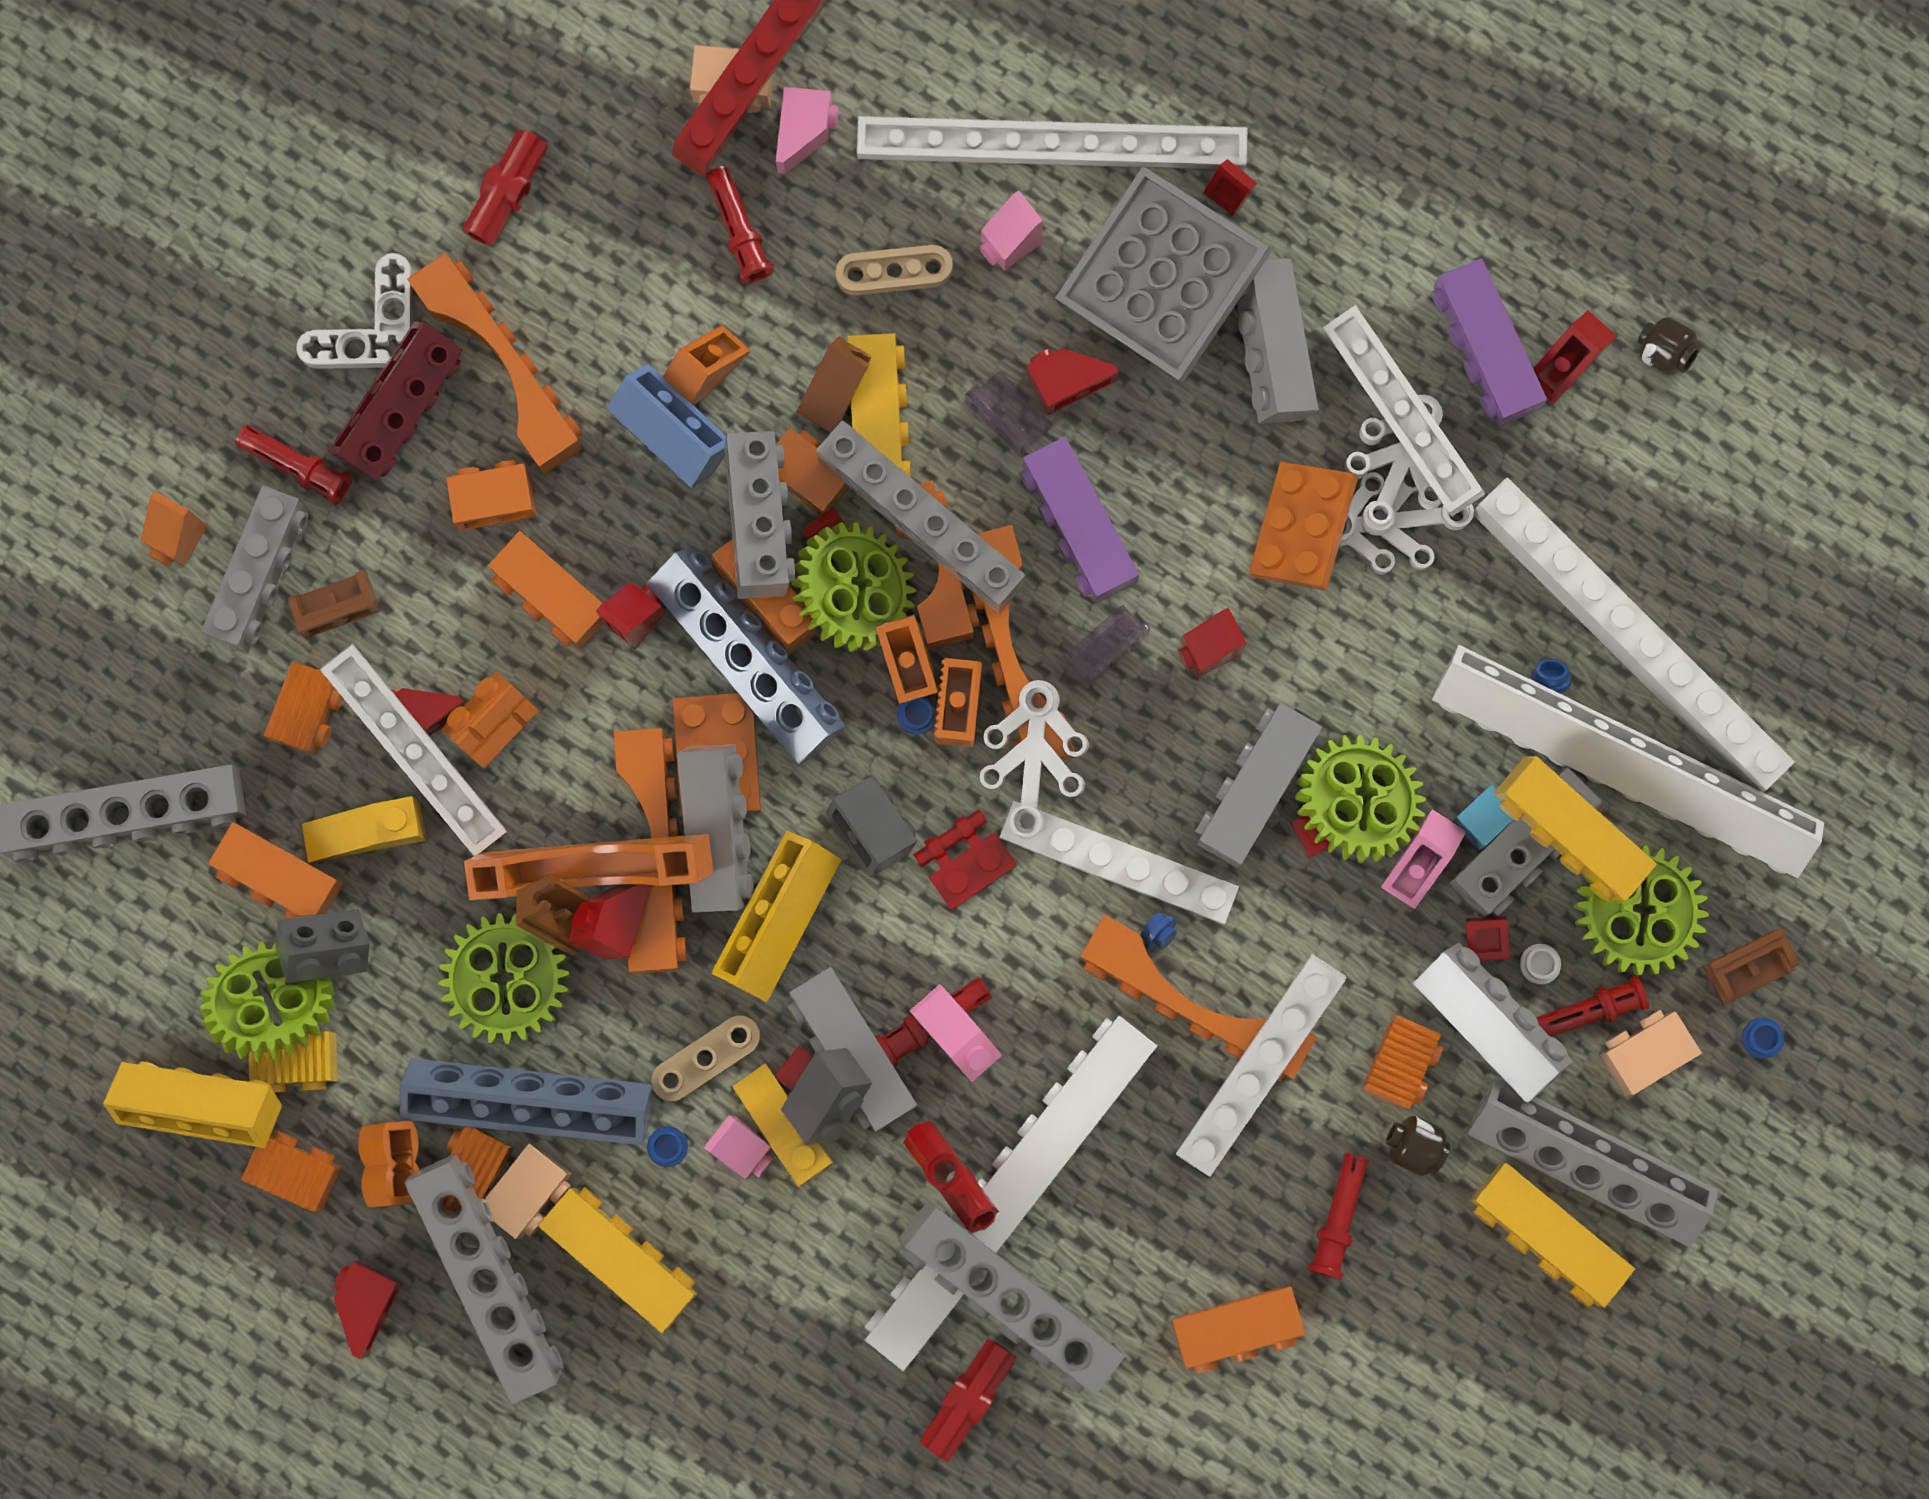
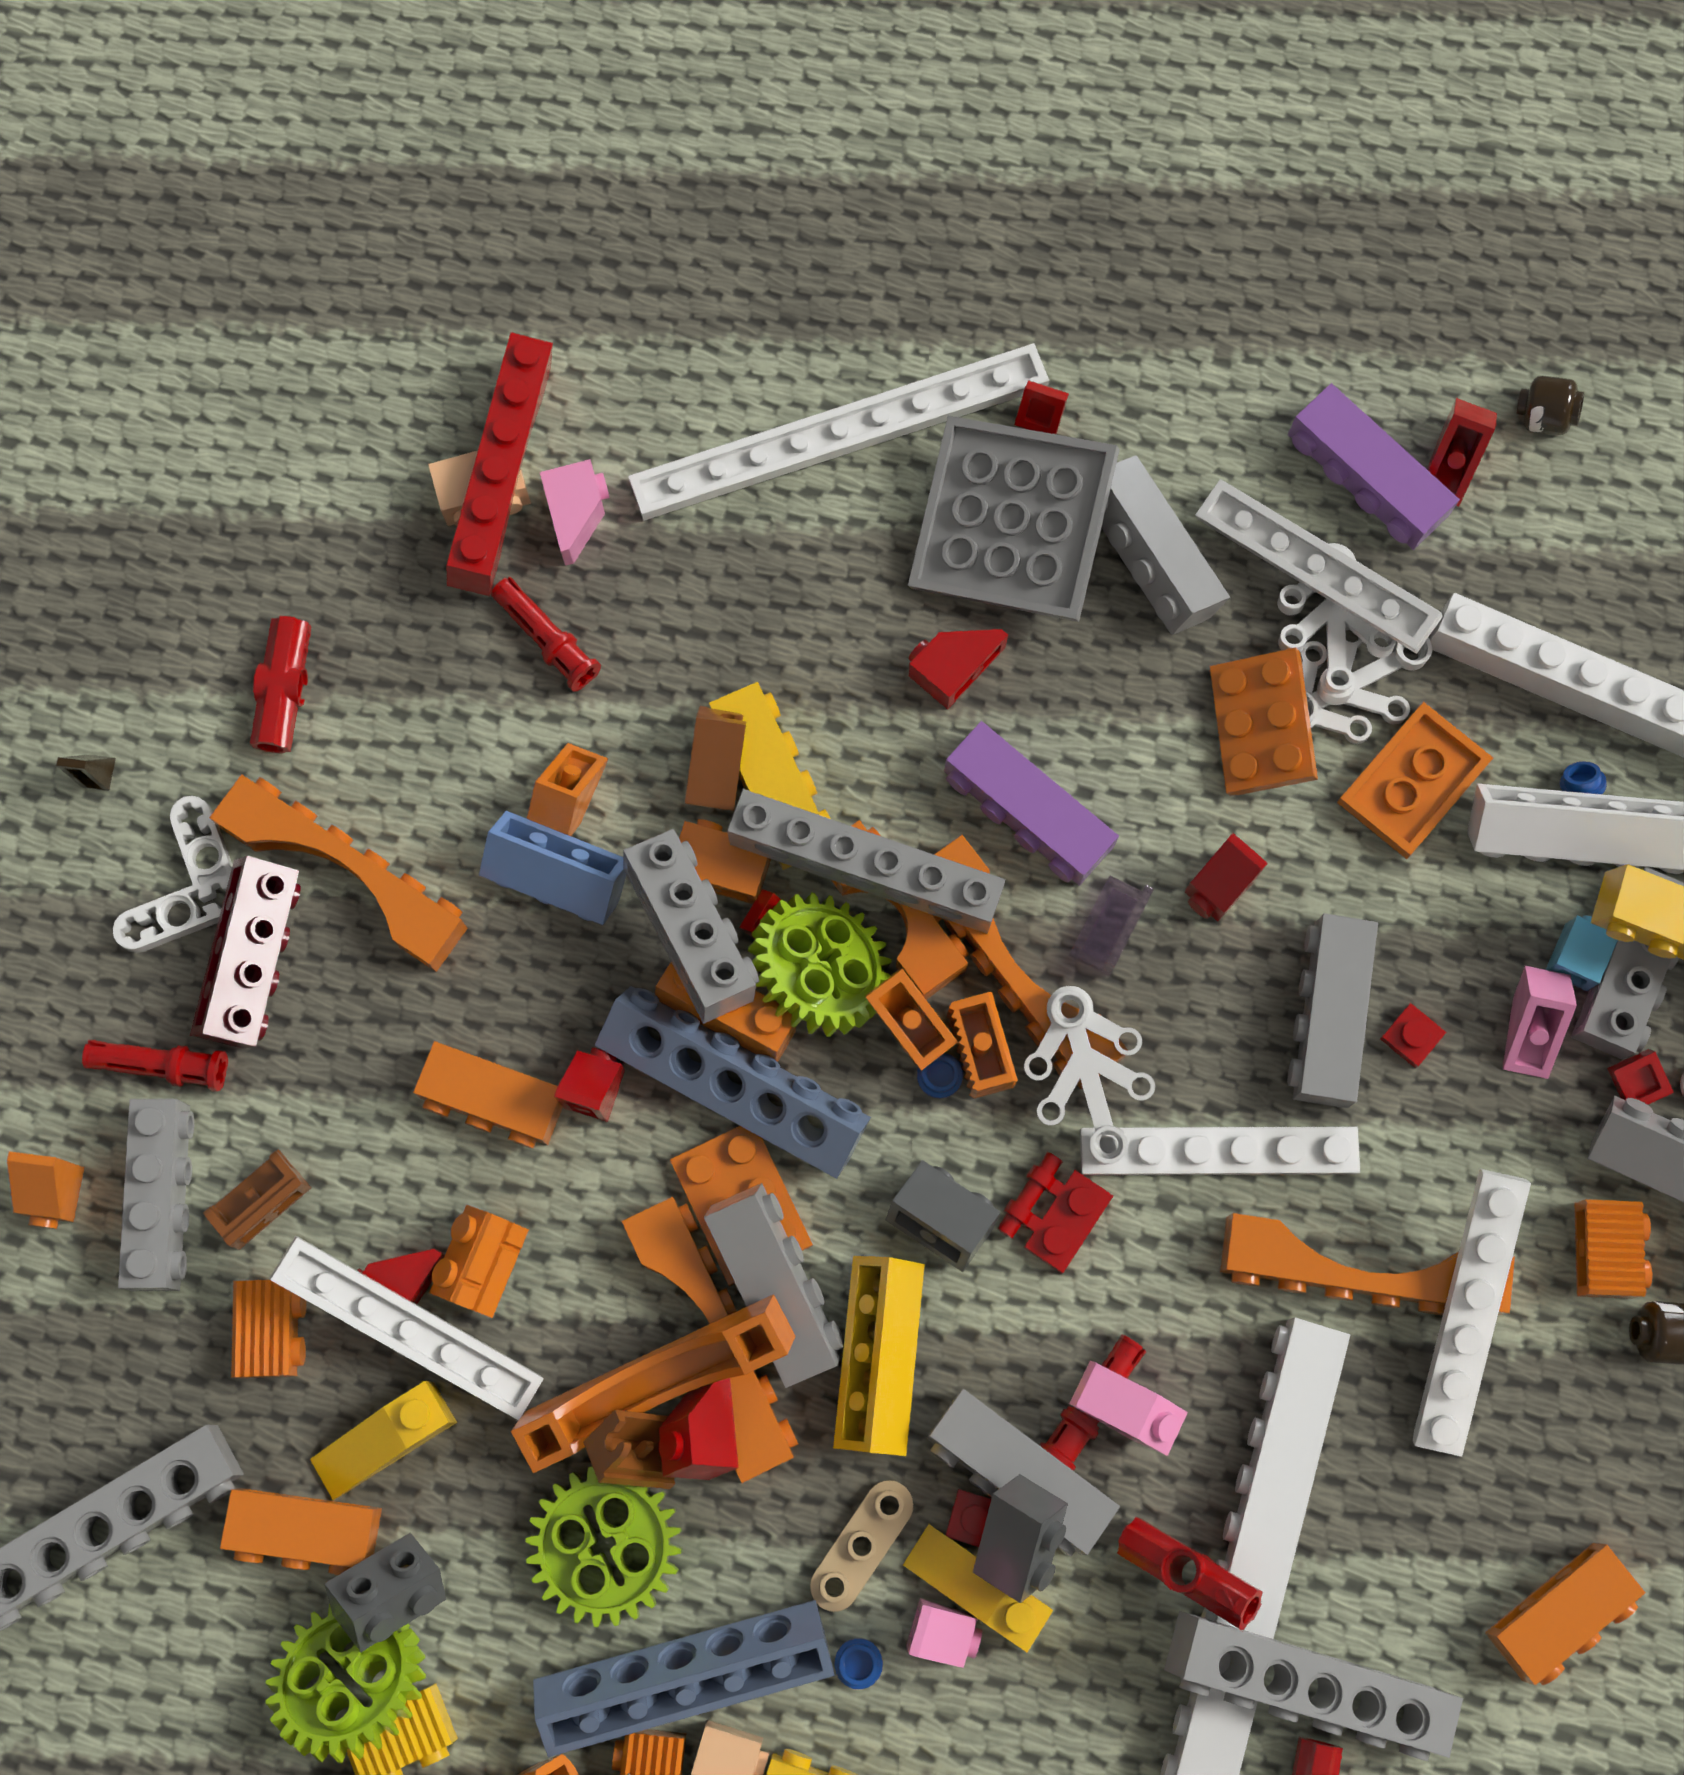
camera: 25 degrees left, 5 degrees down
orange brick [446,460,537,531] -> none
tan plate [836,245,953,295] -> none
panel [965,371,1052,457] -> none
bright pink slope [980,191,1043,271] -> none
blue plate [1140,913,1177,951] -> none
lime gear [1295,734,1426,863] -> none
red pin [1306,1153,1370,1280] -> none
none -> dark brown piece [56,755,116,791]
none -> orange plate [1337,701,1493,860]

